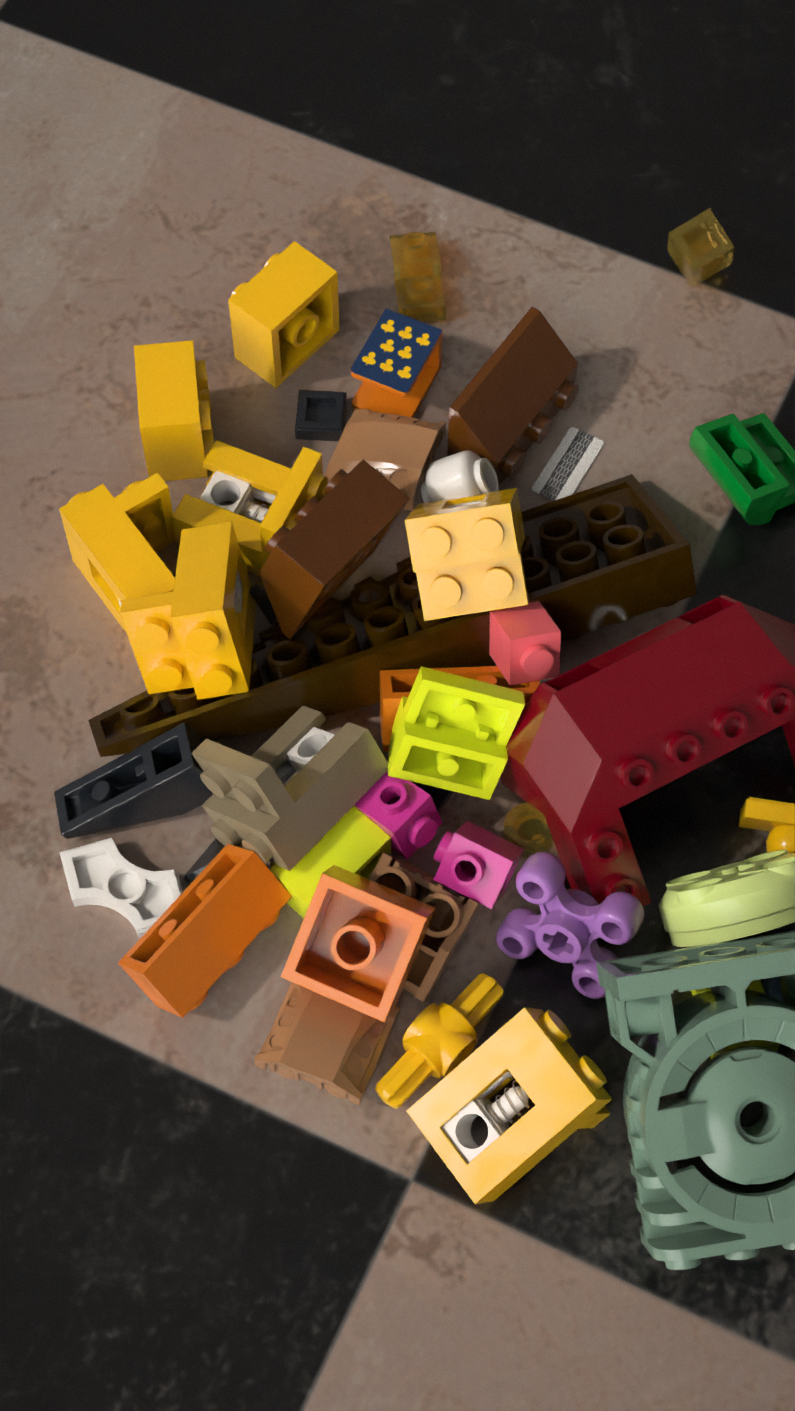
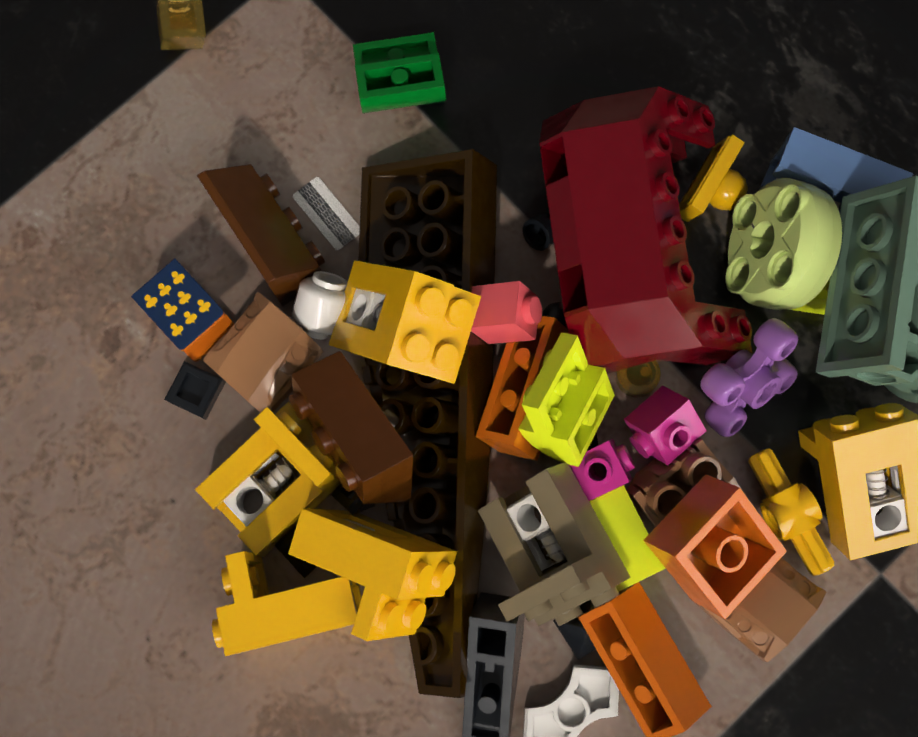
camera: 65 degrees left, 15 degrees up
yellow brick [134,340,214,481] -> none
yellow brick [228,241,340,388] -> none
clear yellow slope [390,232,446,322] -> none

